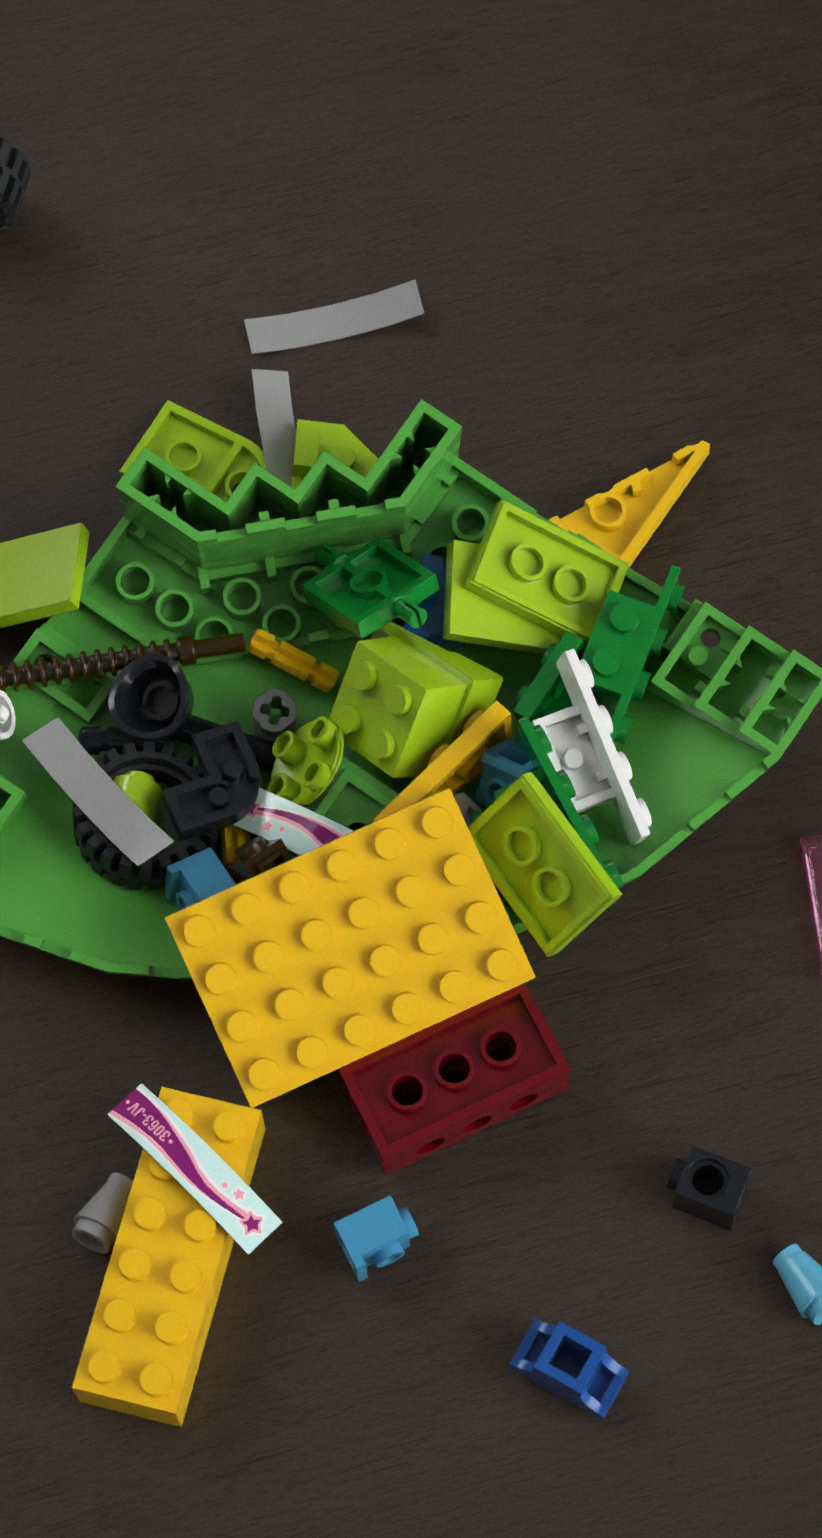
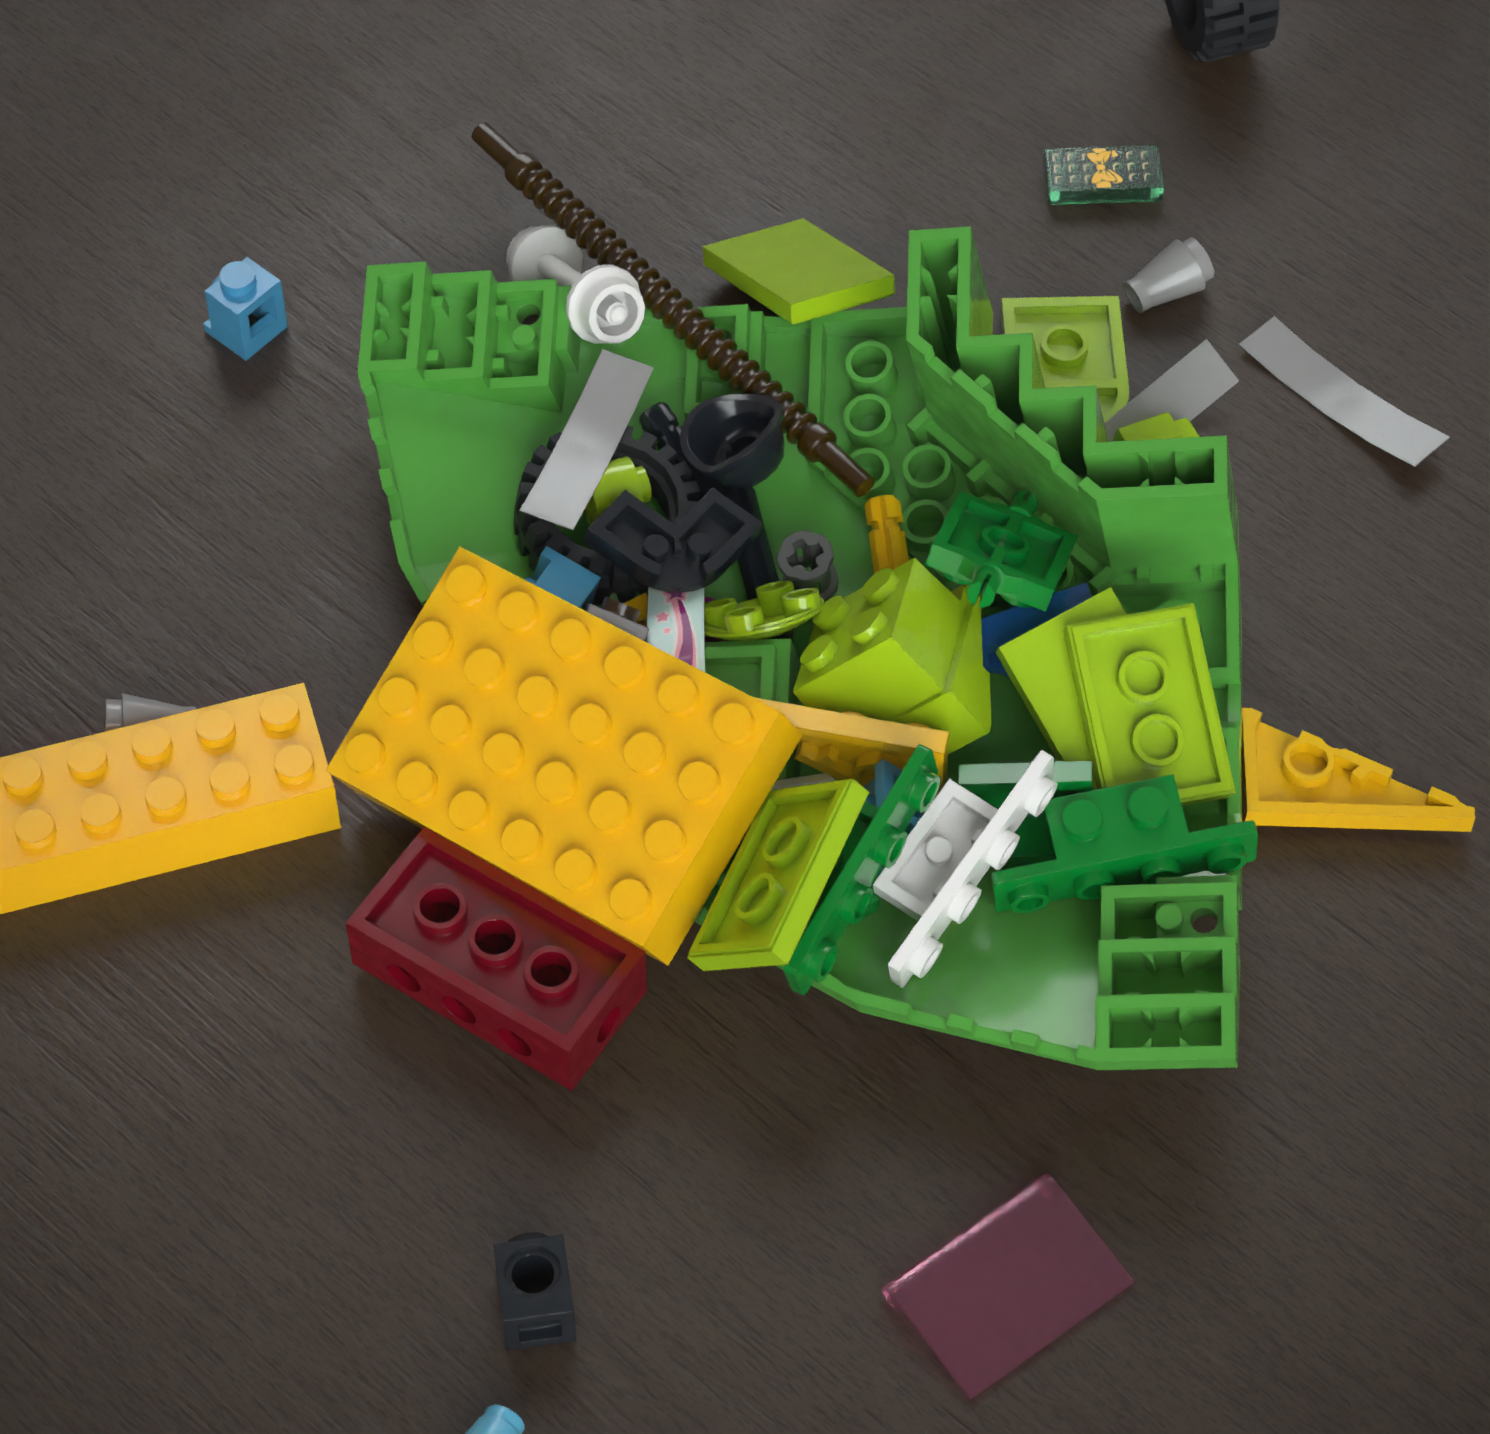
camera: 55 degrees right, 10 degrees down
sticker [107,1083,283,1255] -> none
dark azure brick [334,1195,419,1282] -> none
blue brick [509,1318,629,1421] -> none
none -> clear green tile [1043,145,1164,205]
none -> light grey cone [1123,237,1214,313]

